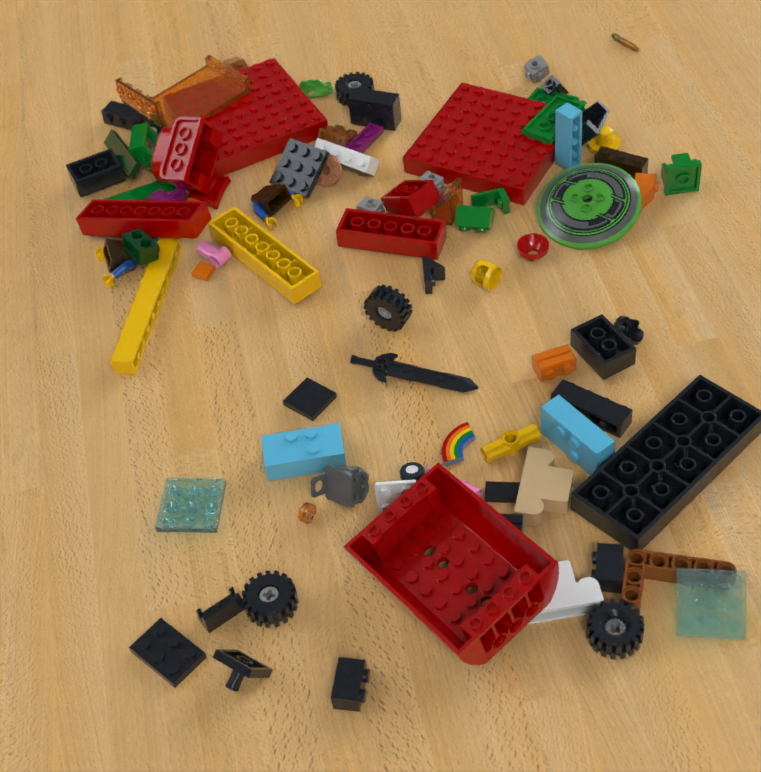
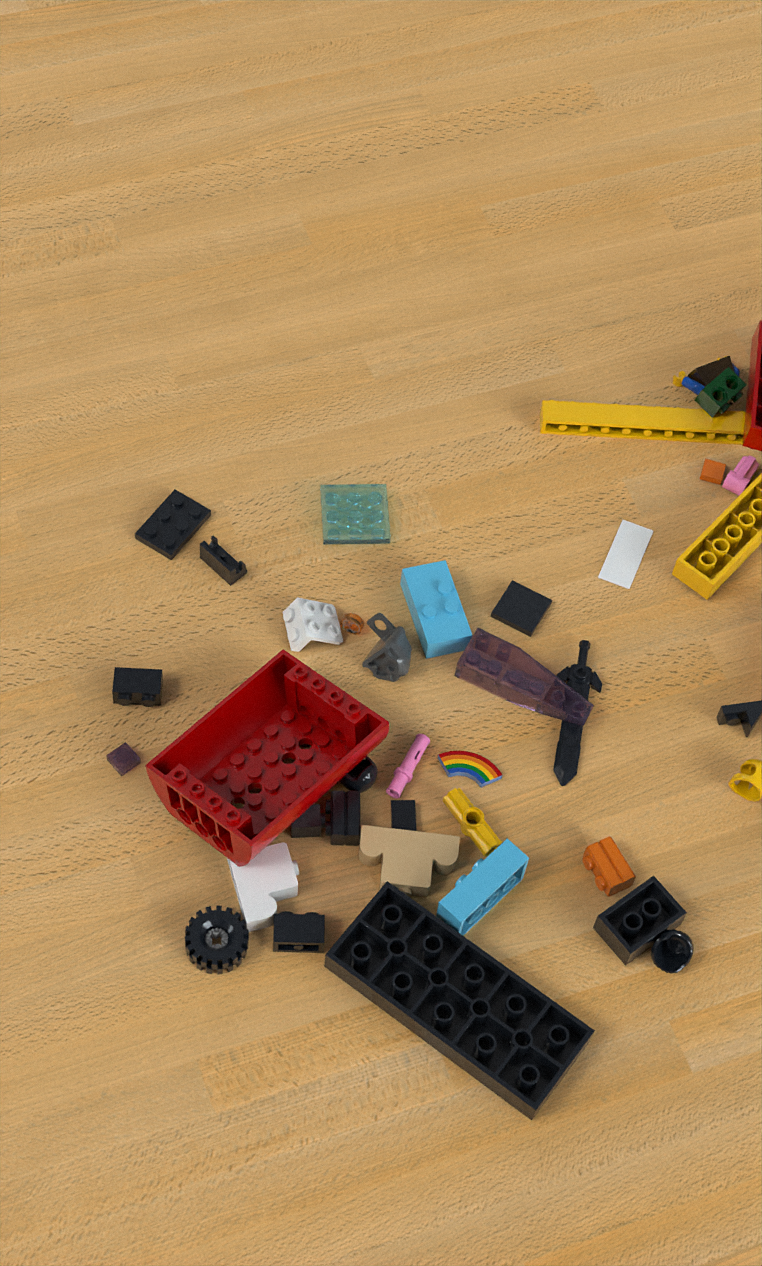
camera: 70 degrees right, 10 degrees up
black tile [212,649,273,691] -> none
black bush [242,570,298,628] -> none
black bush [363,285,413,332] -> none
white plate [374,462,425,515] -> none
black brick [551,379,633,438] -> none
dark orange beam [621,549,737,611] -> none
clear light blue plate [676,568,746,640] -> none
none -> plate [106,742,141,776]
none -> white bracket [282,597,343,652]
none -> wedge [454,628,594,726]
none -> white sticker [598,520,653,589]

